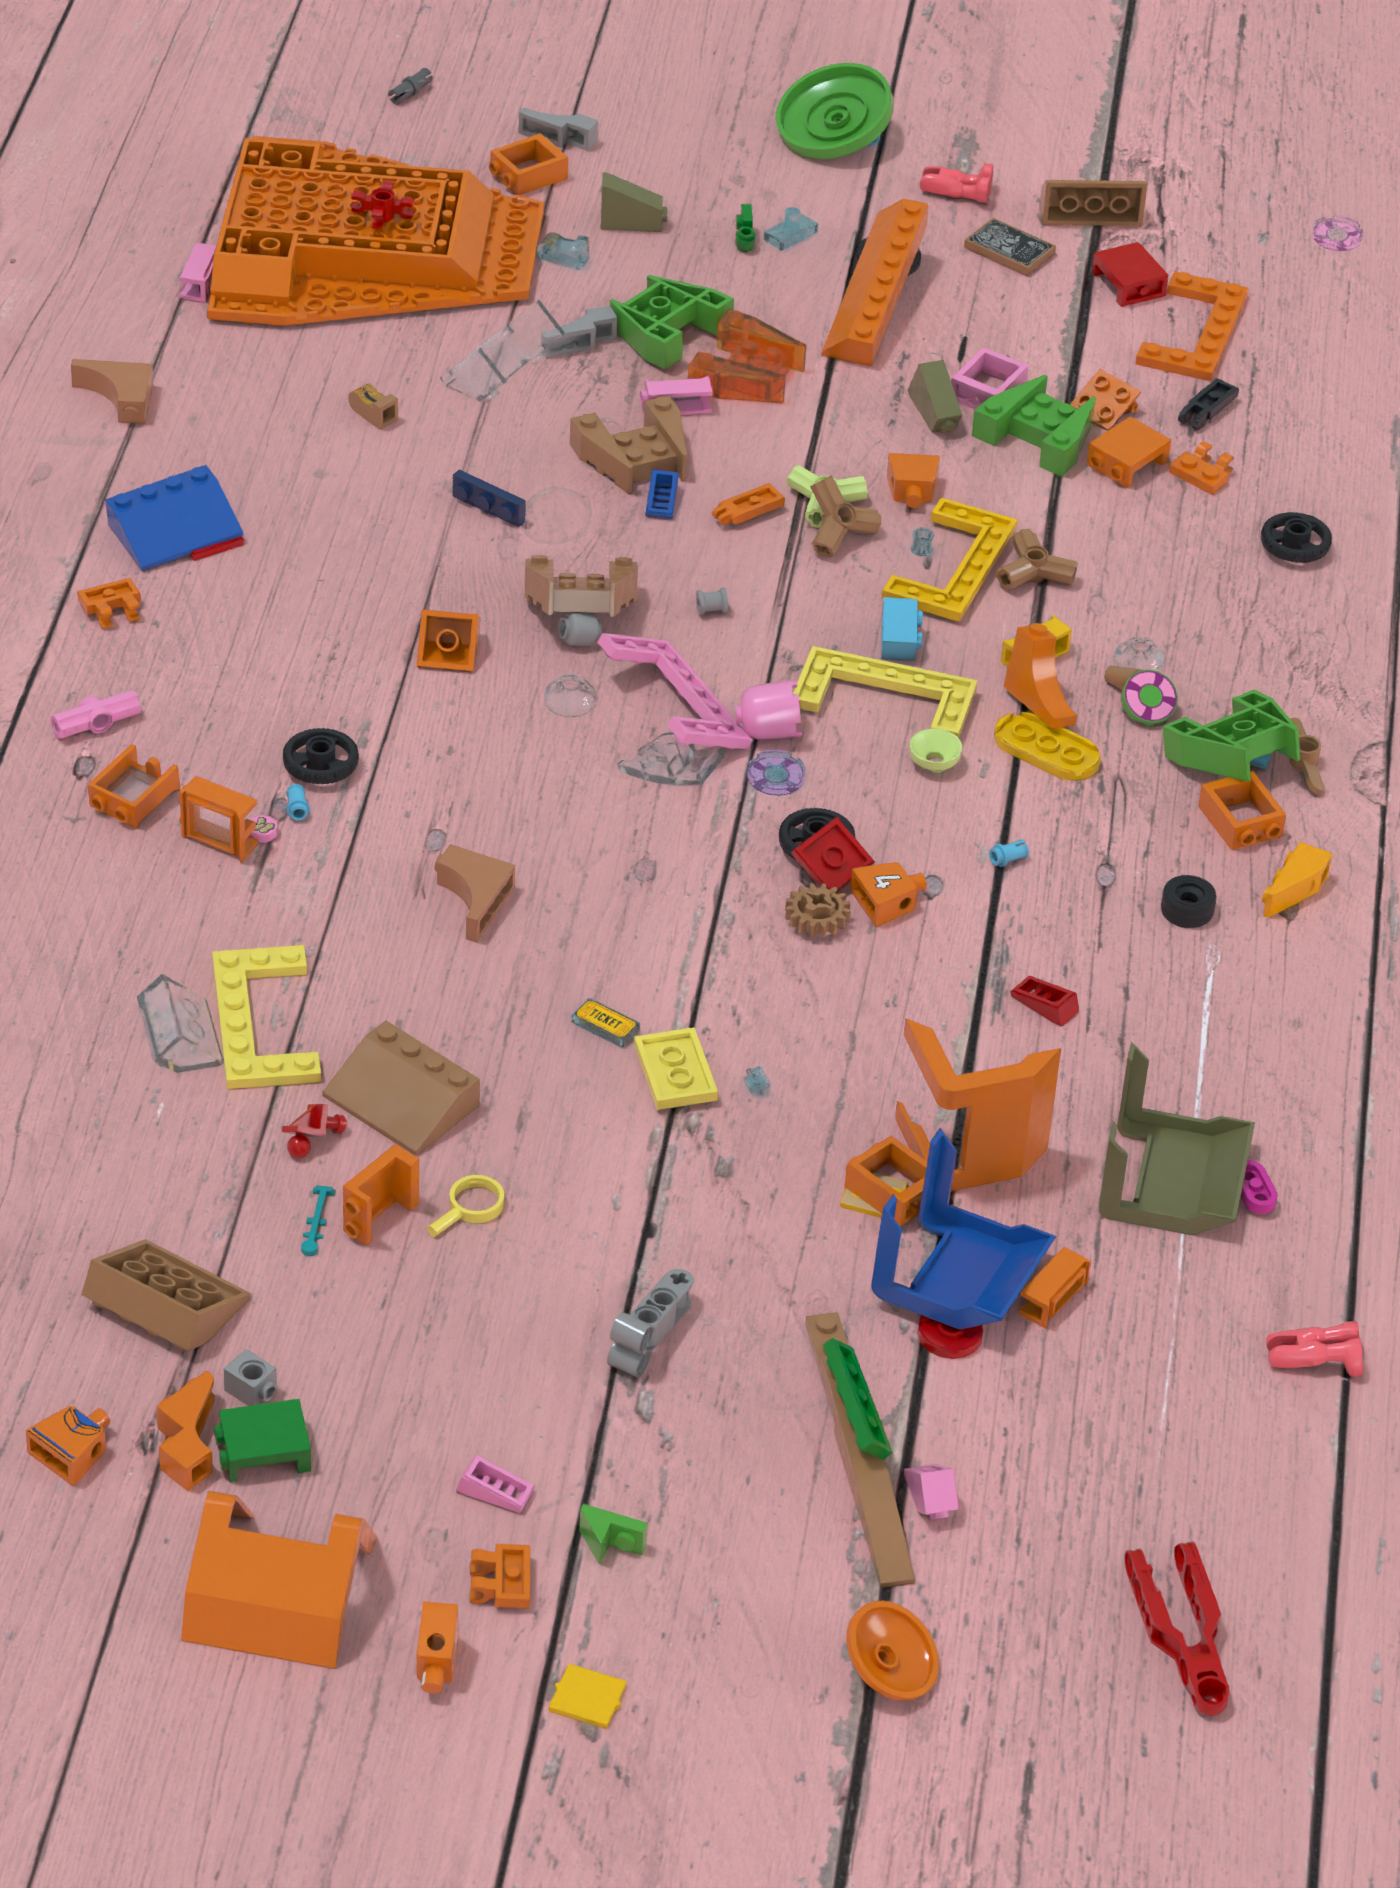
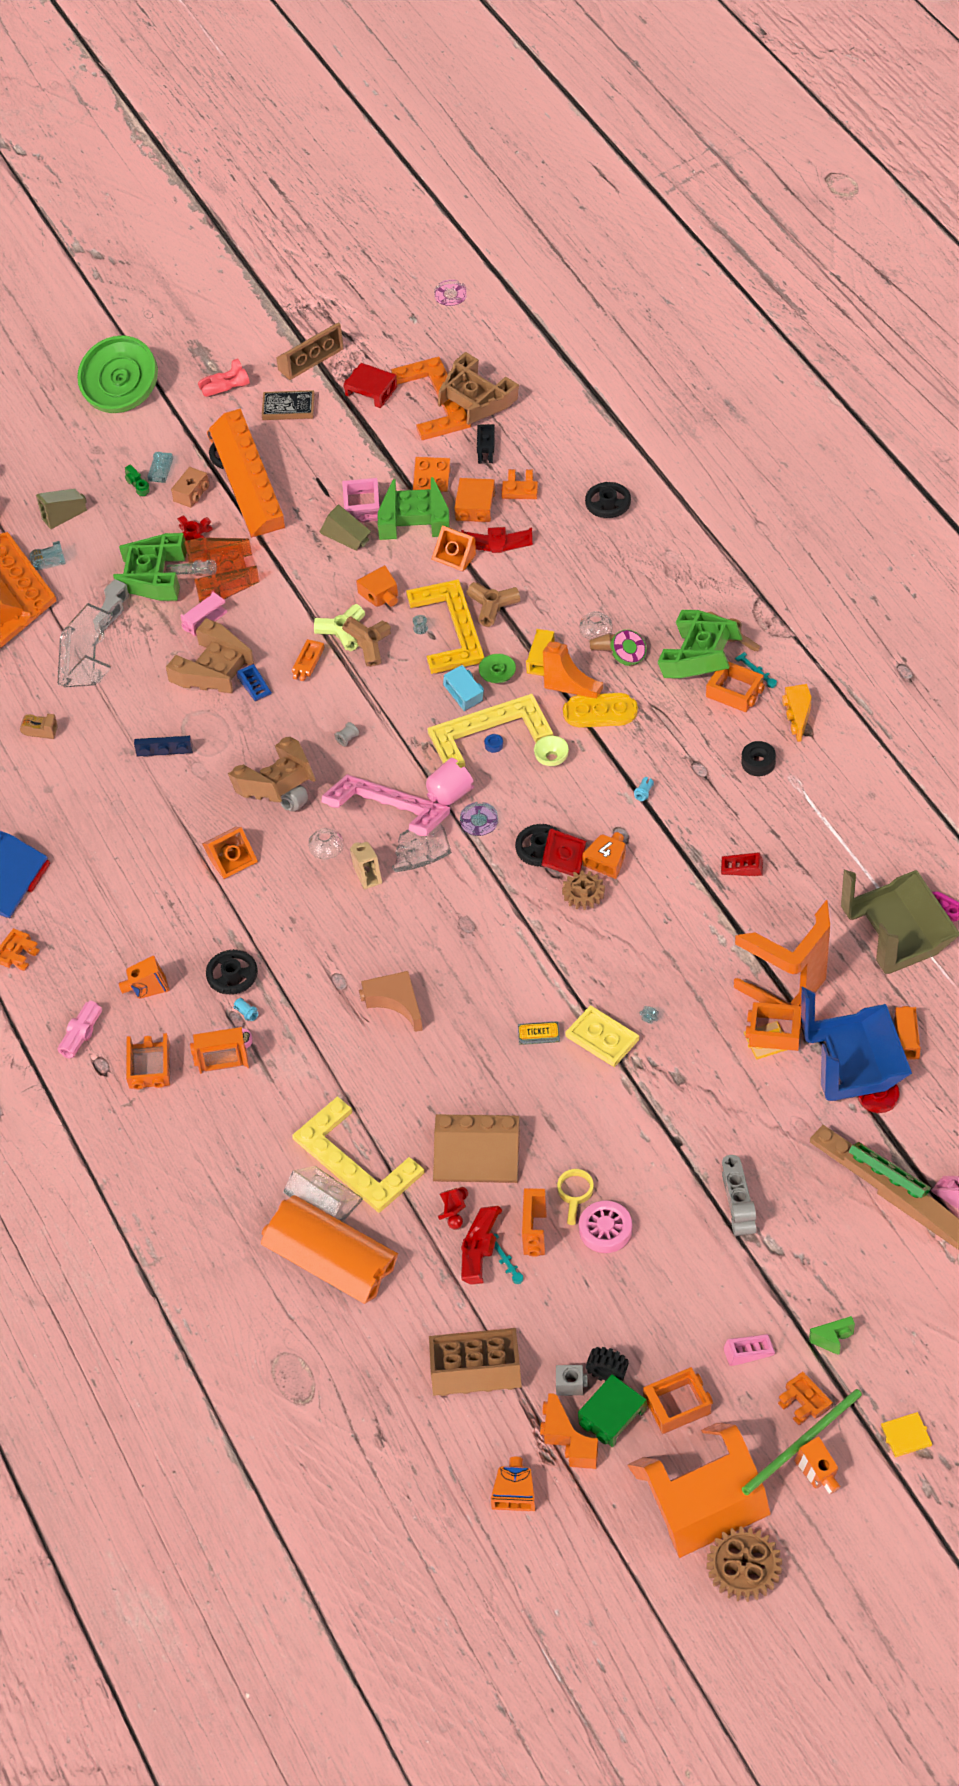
camera: 30 degrees left, 10 degrees up
none -> orange torso [118,955,170,999]
none -> clear pin [166,559,217,576]
none -> nougat brick [171,467,209,508]
none -> red pin [177,515,213,550]
none -> orange cylinder [261,1195,398,1304]
none -> tan torso [350,842,382,890]
none -> orange slope [431,525,476,571]
none -> medium nougat wedge [438,352,519,425]
none -> red plate [461,527,533,553]
none -> red plate [461,1206,502,1285]
none -> bright green dish [479,654,516,683]
none -> blue tile [484,734,503,753]
none -> bright pink wheel [579,1201,632,1253]
none -> black tyre [585,1347,629,1381]
none -> orange window [643,1367,713,1434]
none -> medium nougat gear [707,1526,782,1602]
none -> teal piece [735,652,777,688]
none -> bright green piece [742,1389,862,1495]

